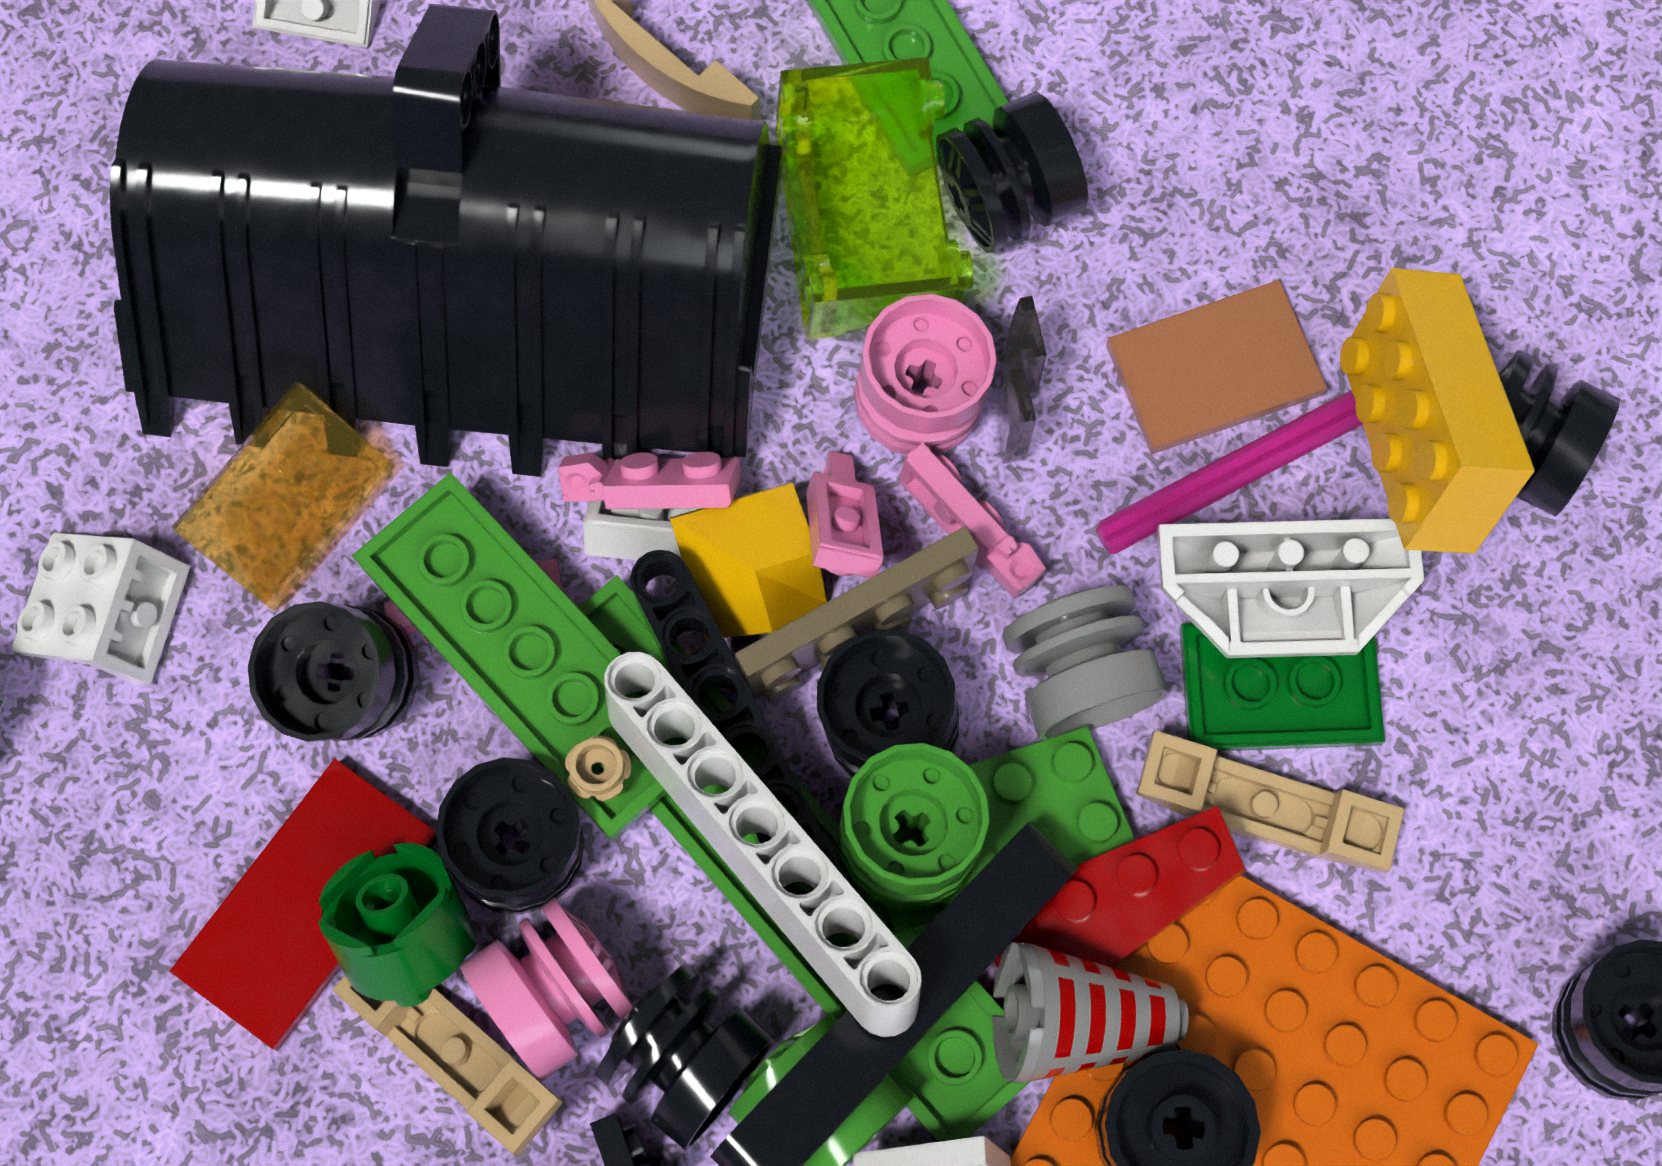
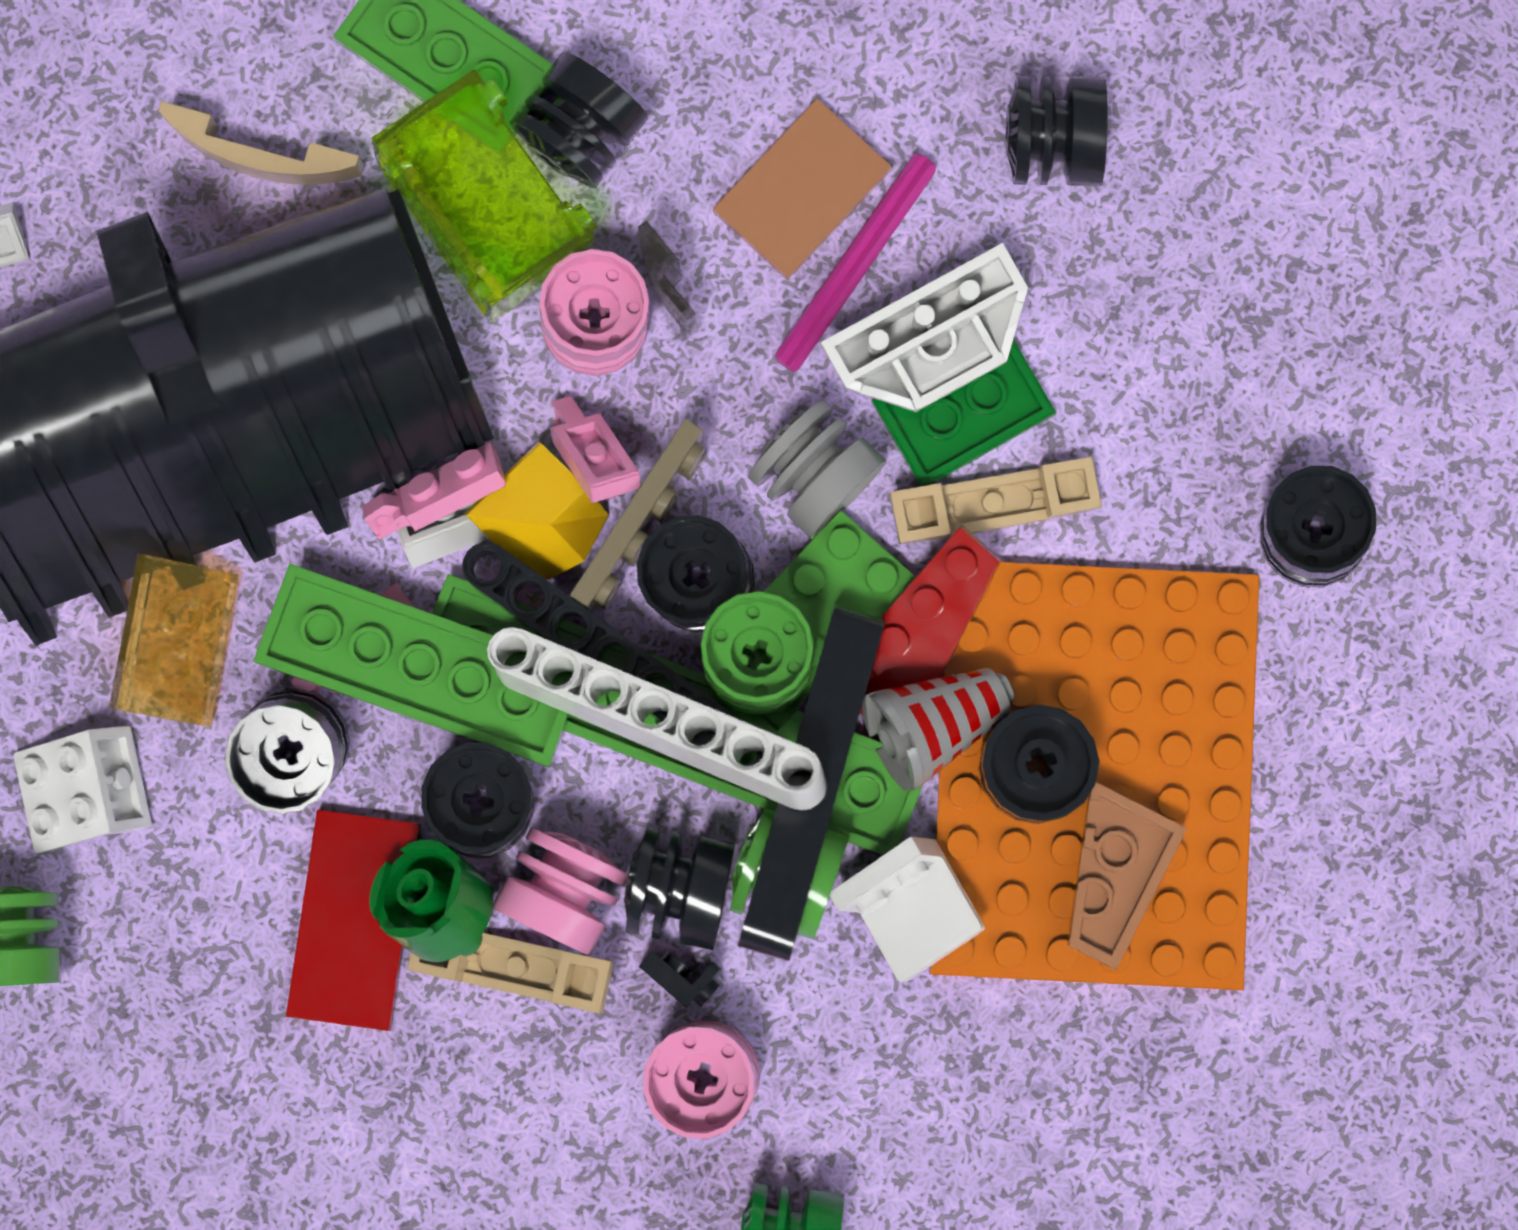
camera: 25 degrees left, 10 degrees up
tan plate [565,736,631,801] -> none
bright pink hinge [899,442,1046,599] -> none
yellow brick [1340,268,1535,554] -> none

